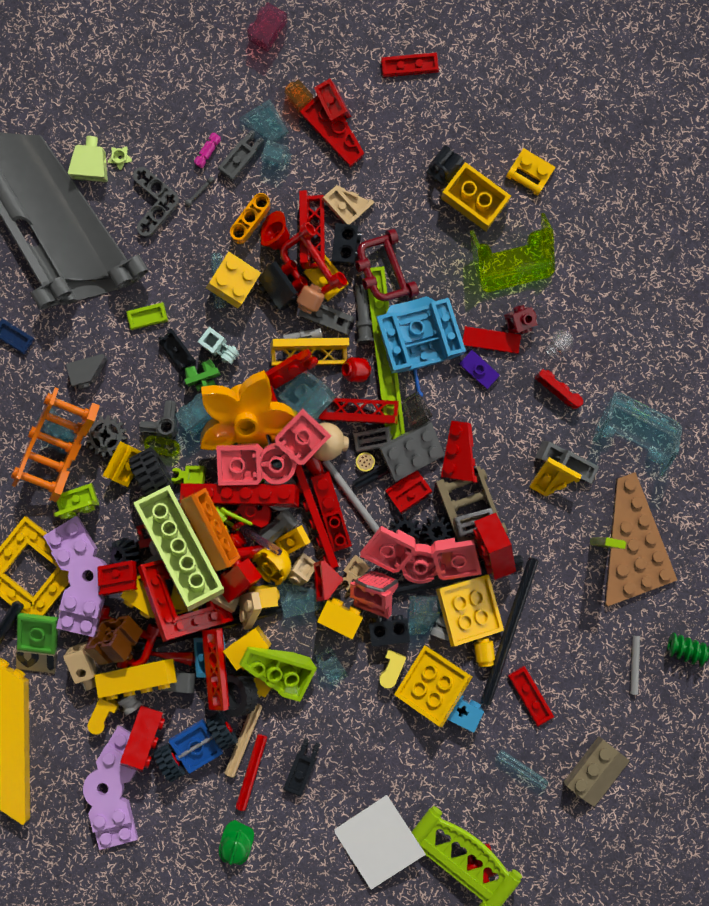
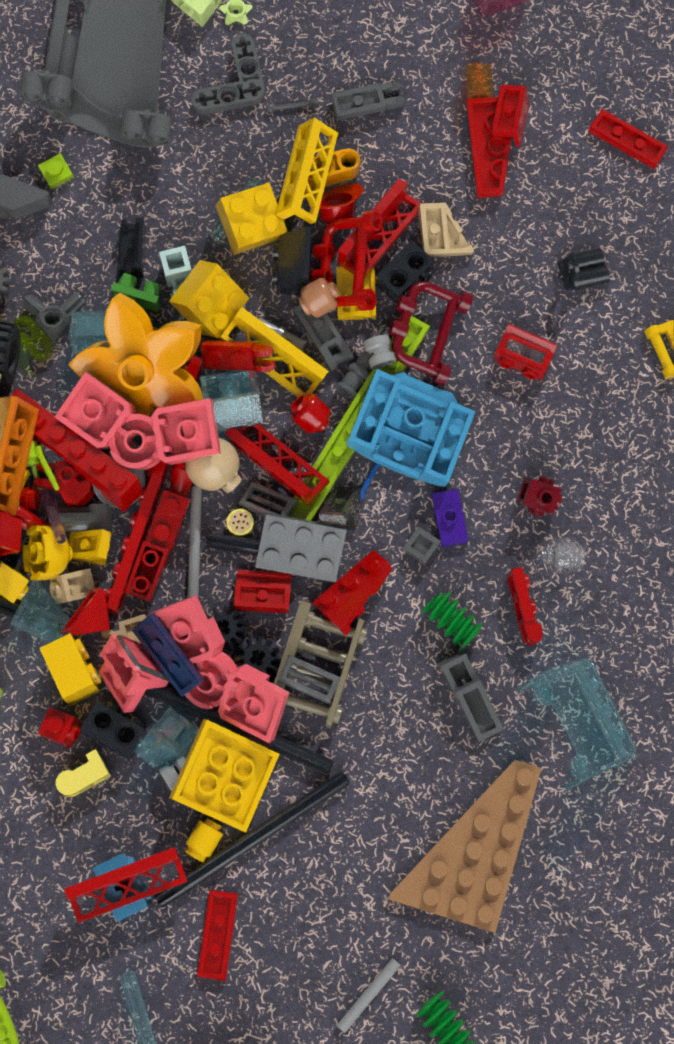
camera: 35 degrees right, 10 degrees down
lime tile [126,302,168,330] -> none
lime plate [171,466,206,484] -> none
dark pink axle [194,133,221,168] -> none
clear light blue wing [239,99,289,143] -> none
clear light blue brick [261,140,291,170] -> none
clear light blue bracket [315,646,348,685] -> none
yellow plate [394,645,473,727] -> none
yellow brick [441,162,511,231] -> none
red tile [463,326,521,354] -> none
clear neon green windscreen [470,213,555,292] -> none
red brick [473,513,516,580] -> none
yellow wing [529,457,582,496] -> none
lime tile [590,537,626,549] -> none
none -> lime plate [38,153,74,189]
none -> red brick [38,707,82,749]
none -> red fence [64,847,188,923]
none -> dark blue tile [132,613,204,697]
none -> yellow brick [169,260,249,339]
none -> yellow fence [275,117,338,224]
none -> light grey wheel [363,334,396,369]
none -> dark grey plate [403,526,441,565]
none -> green piece [422,591,483,651]
none -> red window [494,324,557,380]

